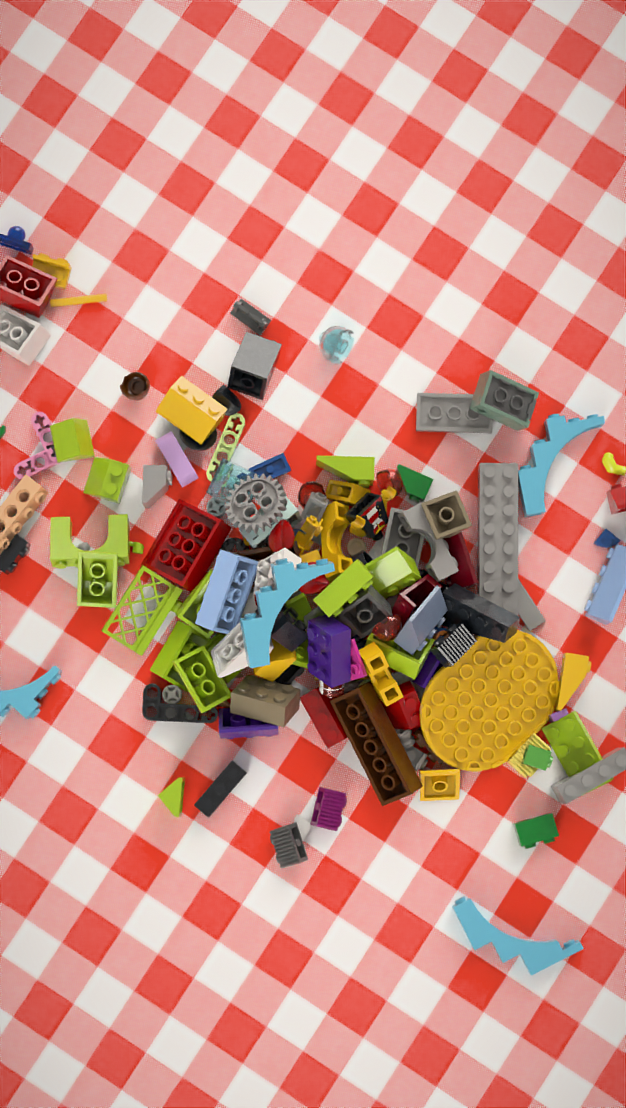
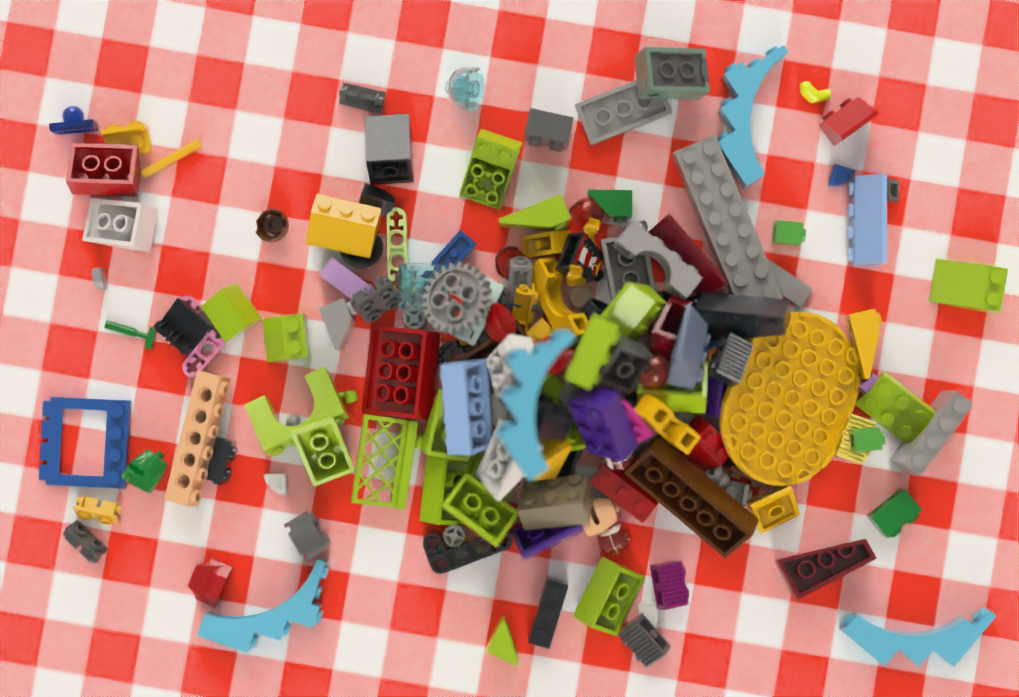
camera: 20 degrees left, 5 degrees up
dark tan slope [421,490,472,540] -> none
none -> black hinge [153,298,211,357]
none -> white tile [264,473,288,495]
none -> dark grey brick [283,511,331,562]
none -> dark grey hinge [349,275,404,324]
none -> lime slope [459,129,523,210]
none -> dark grey brick [524,108,574,152]
none -> lime slope [573,557,646,636]
none -> light nougat helmet [582,497,619,537]
none -> clear red head [598,524,632,555]
none -> bright green brick [771,220,806,247]
none -> dark red wedge [774,539,877,600]

